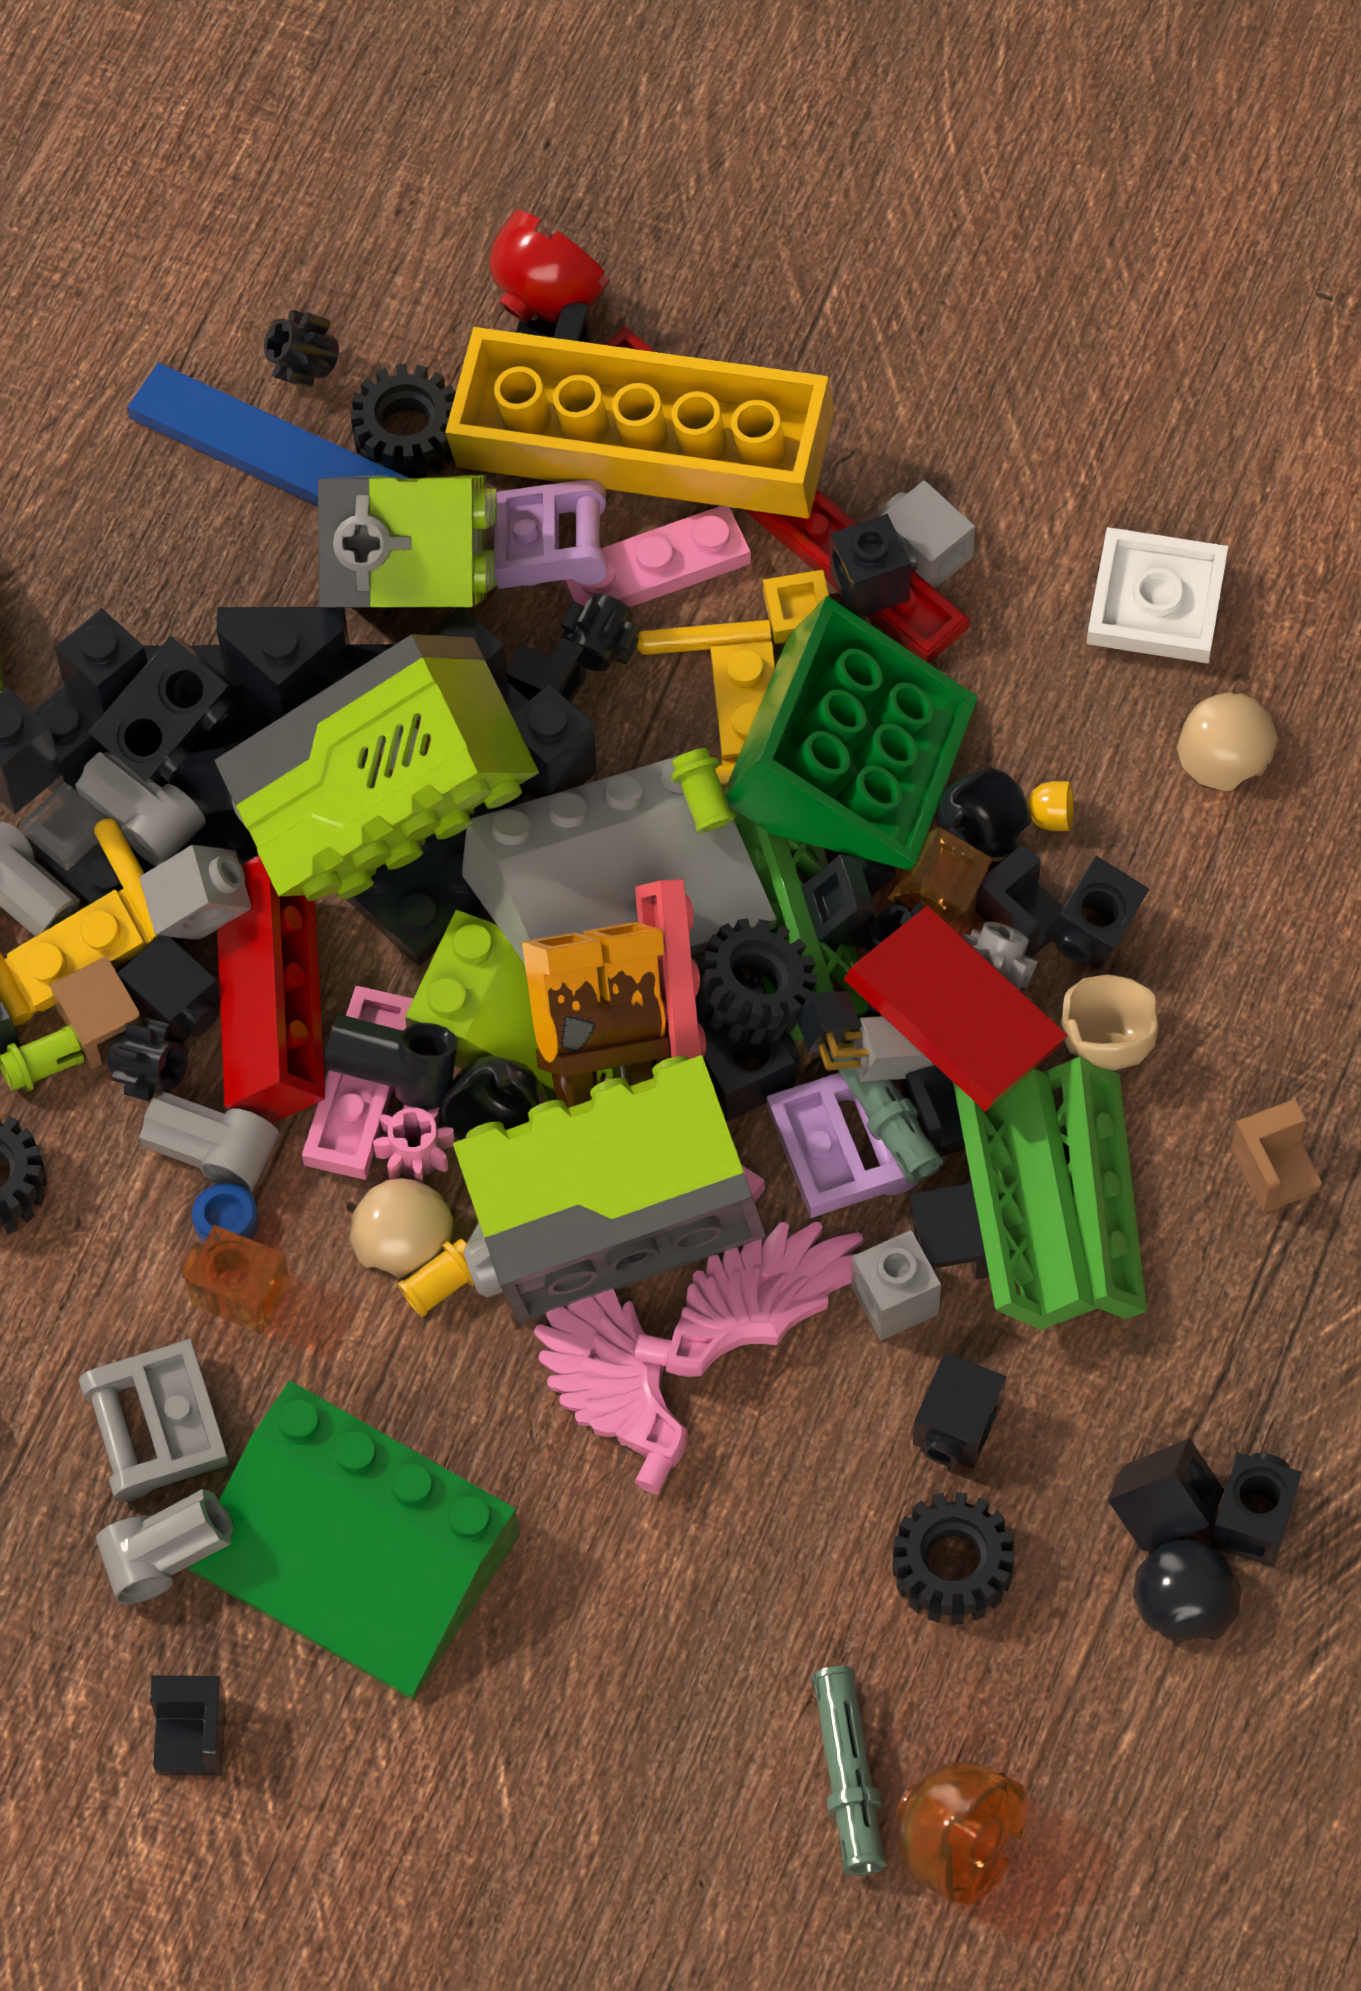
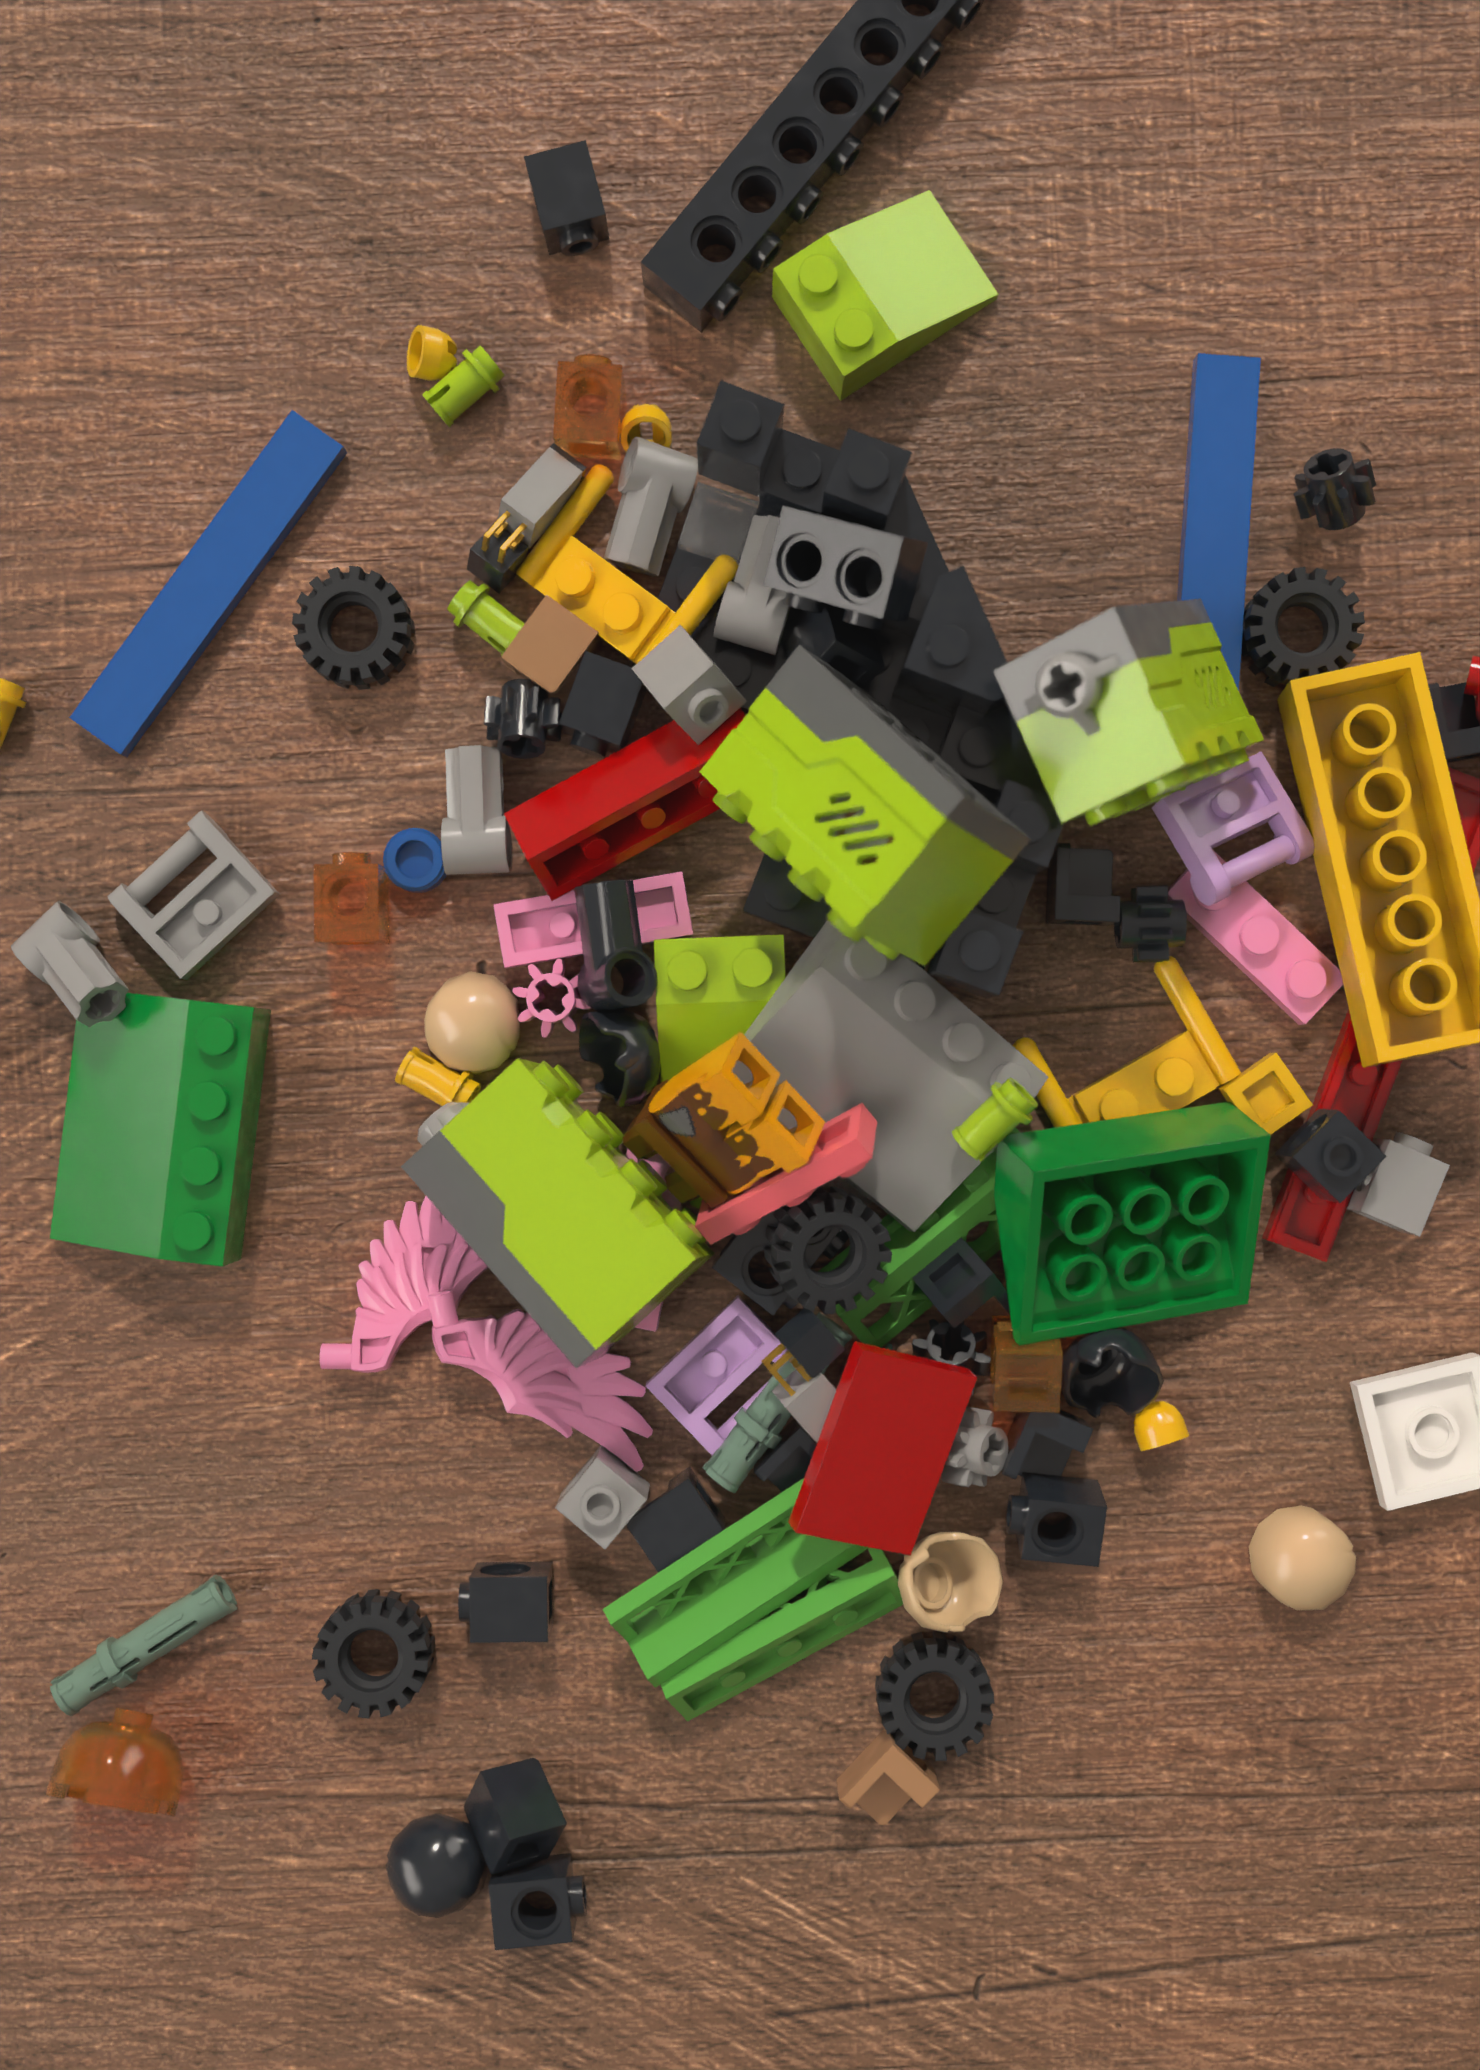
camera: 60 degrees right, 25 degrees up
none -> black tyre [875,1631,995,1761]

